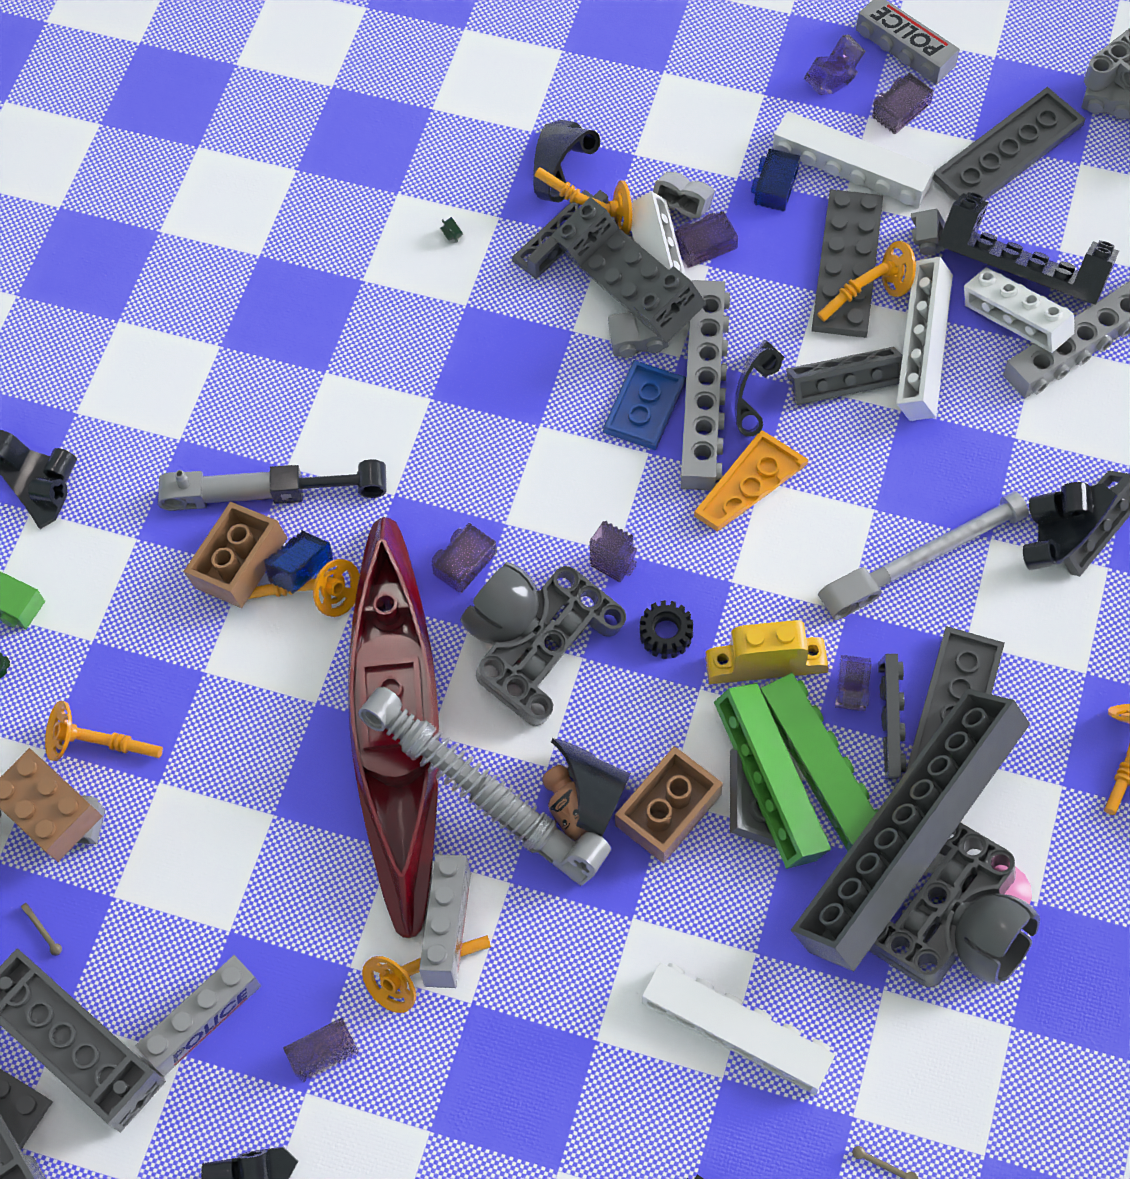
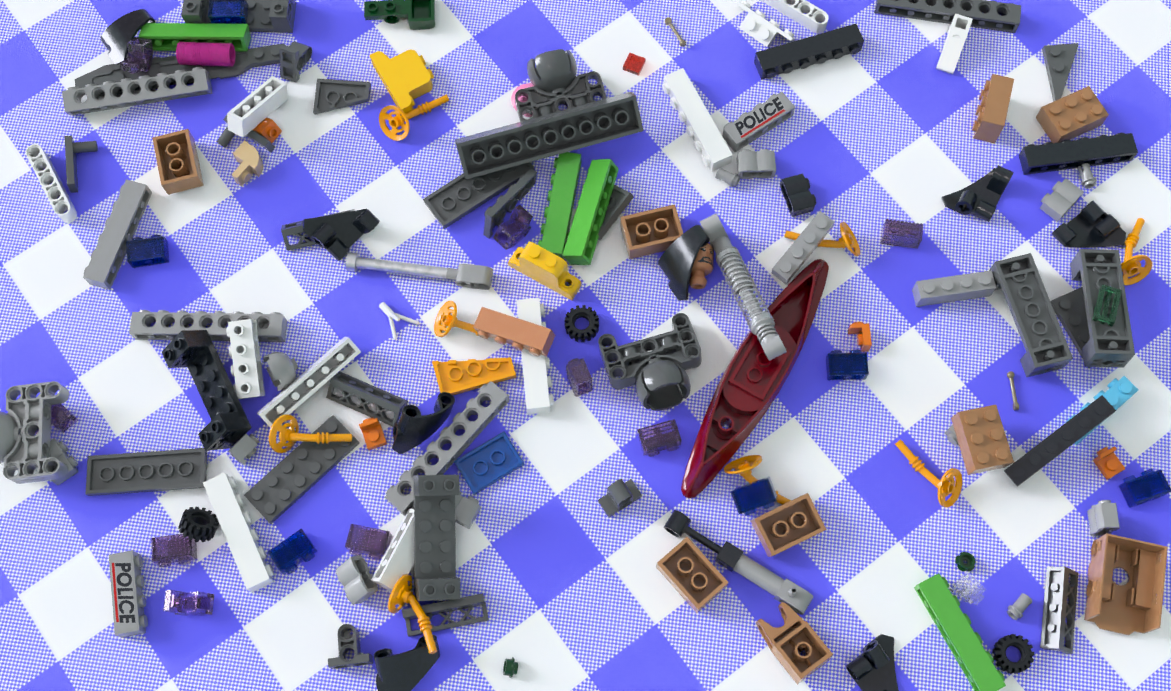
camera: 145 degrees left, 5 degrees up
none -> black tyre [178,507,219,542]
none -> light grey cylinder [263,352,298,391]
none -> dark grey tile [328,624,373,669]
none -> orange bracket [359,418,387,451]
none -> white plant [379,302,419,340]
none -> light orange dish [434,301,478,337]
none -> nougat brick [473,307,556,357]
none -> white brick [516,298,554,414]
none -> dark grey tile [598,479,642,518]
none -> clear red tile [623,53,646,76]
none -> medium nougat brick [656,537,729,613]
none -> light grey pin [715,168,740,187]
none -> light grey brick [722,92,795,152]
none -> light grey brick [736,149,776,179]
none -> medium nougat brick [756,602,833,685]
none -> black brick [780,173,816,217]
none -> clear blue brick [826,350,869,380]
none -> orange bracket [848,322,872,352]

